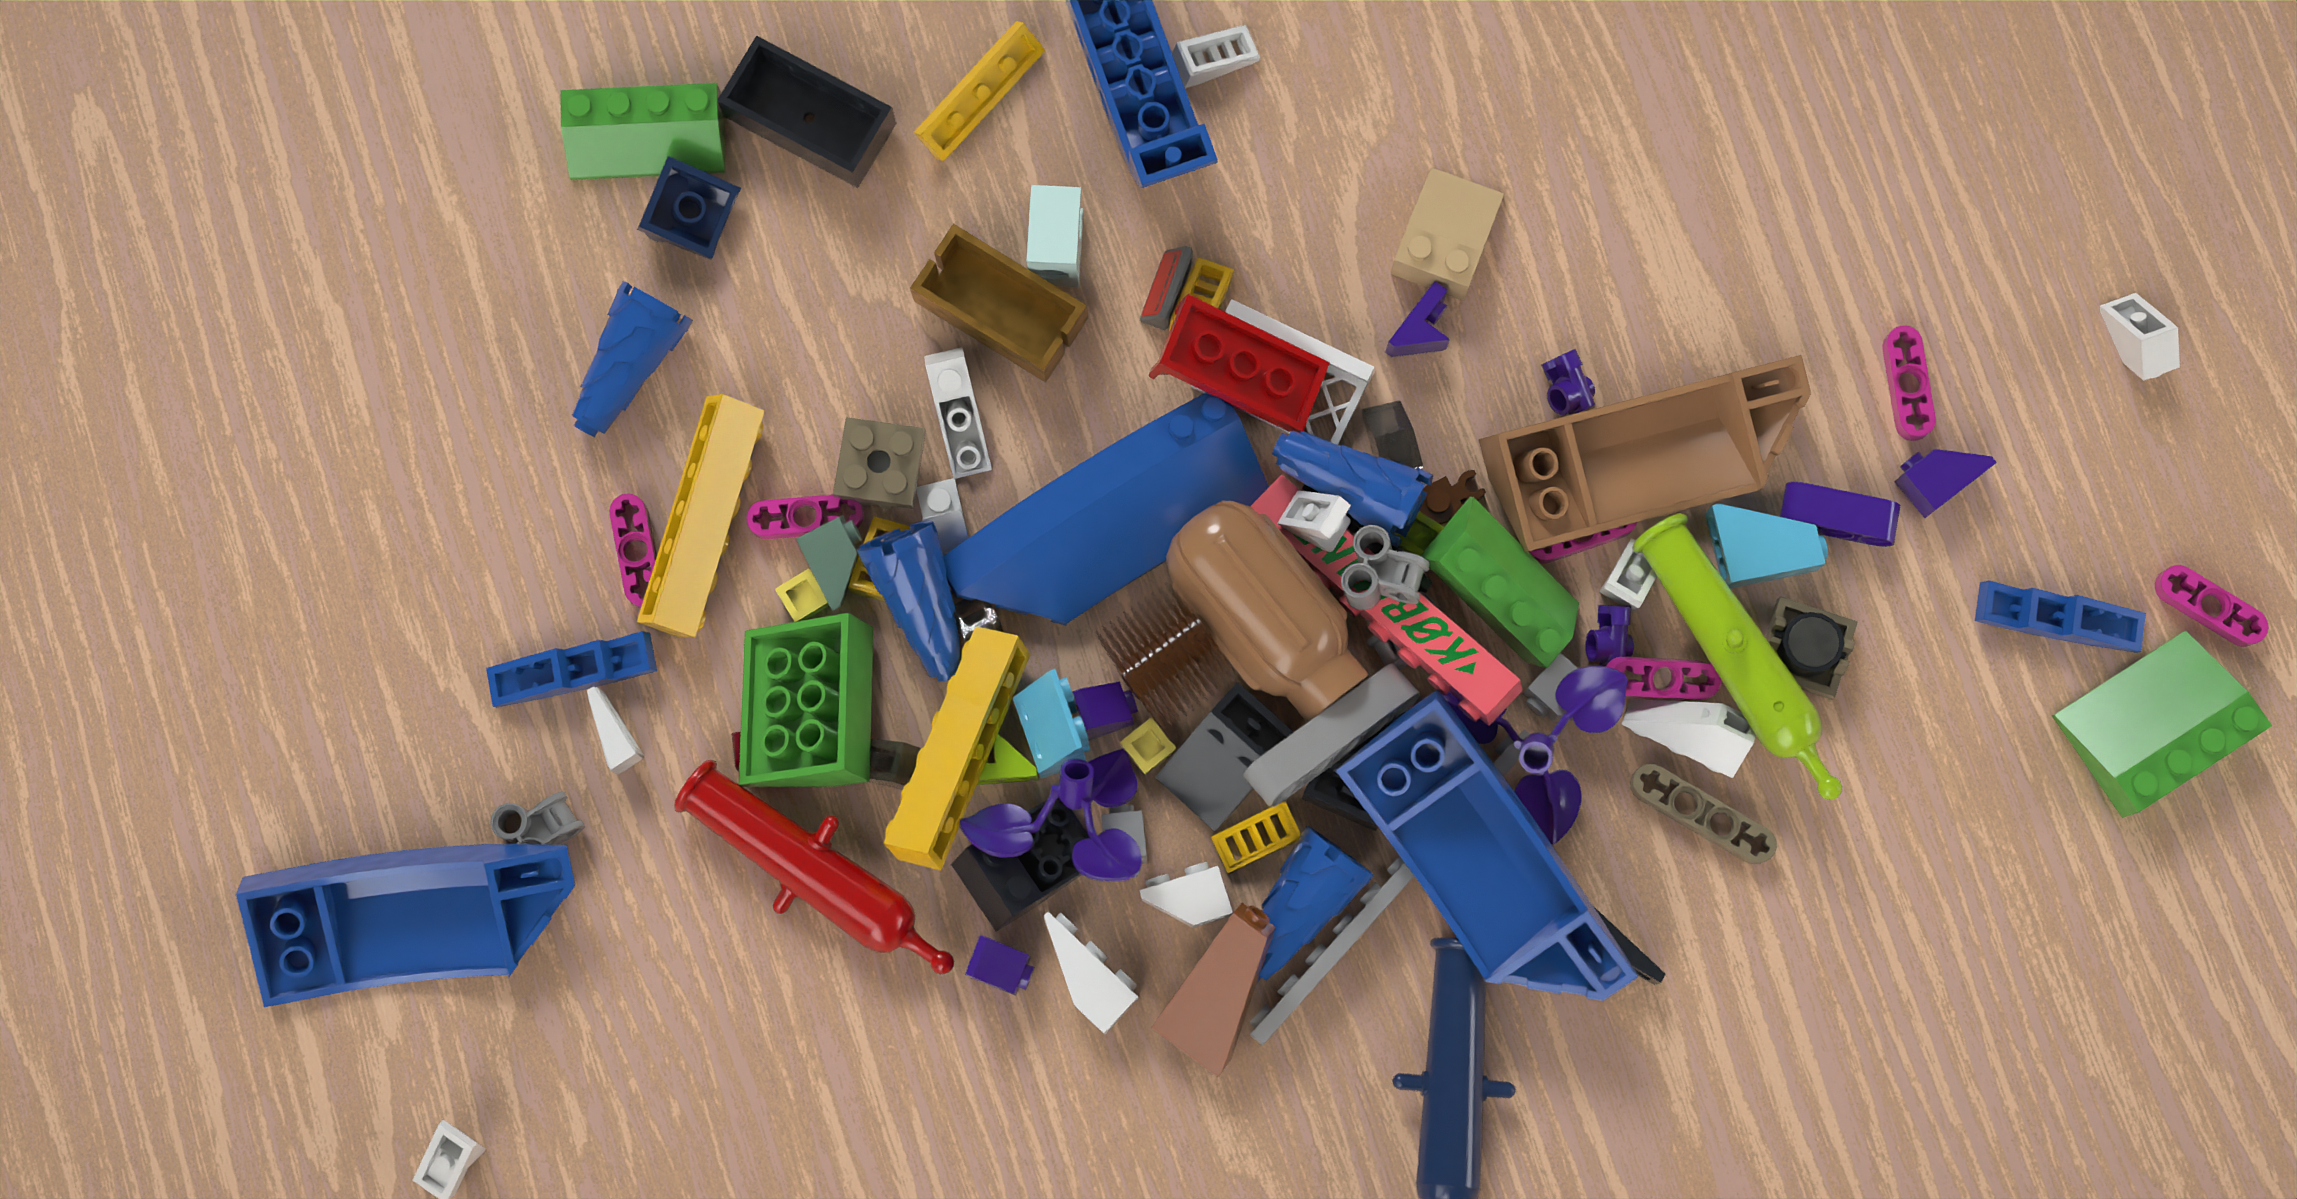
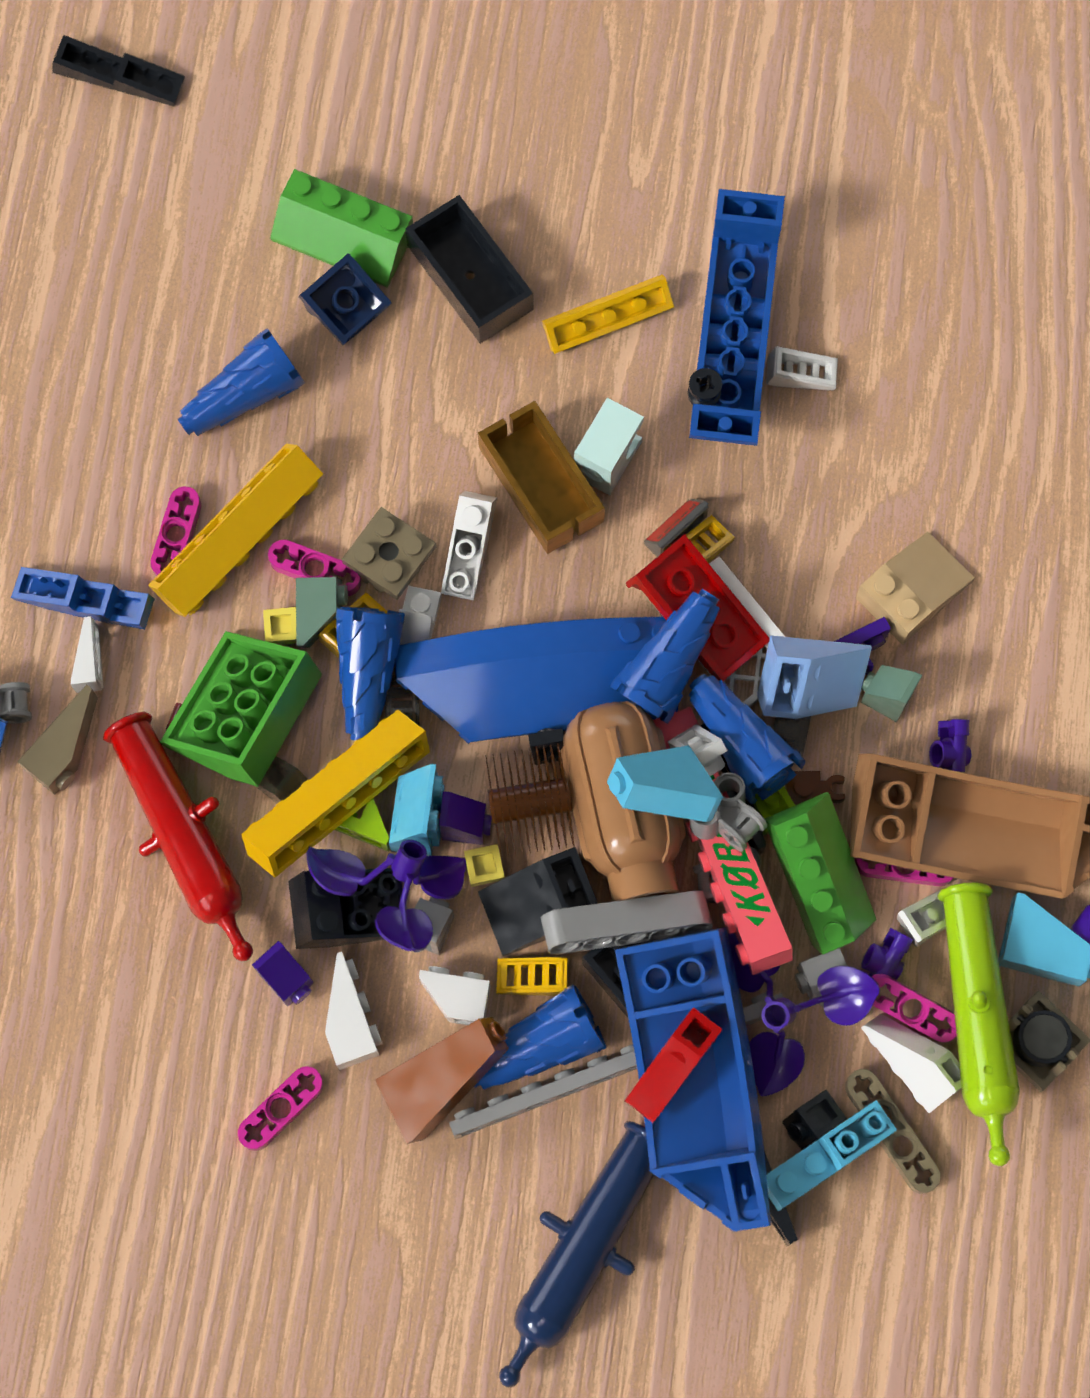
camera: 25 degrees right, 5 degrees down
none -> dark tan slope [18,684,98,795]
none -> black slope [52,35,185,106]
none -> dark pink beam [238,1066,324,1151]
none -> black bracket [528,728,564,765]
none -> medium azure slope [607,745,723,822]
none -> blue cone [609,589,720,724]
none -> red slope [624,1007,723,1123]
none -> black wheel [687,368,722,406]
none -> light blue slope [757,635,872,719]
none -> medium azure slope [766,1100,897,1212]
none -> black bracket [782,1090,847,1150]
none -> sand green slope [861,665,922,722]

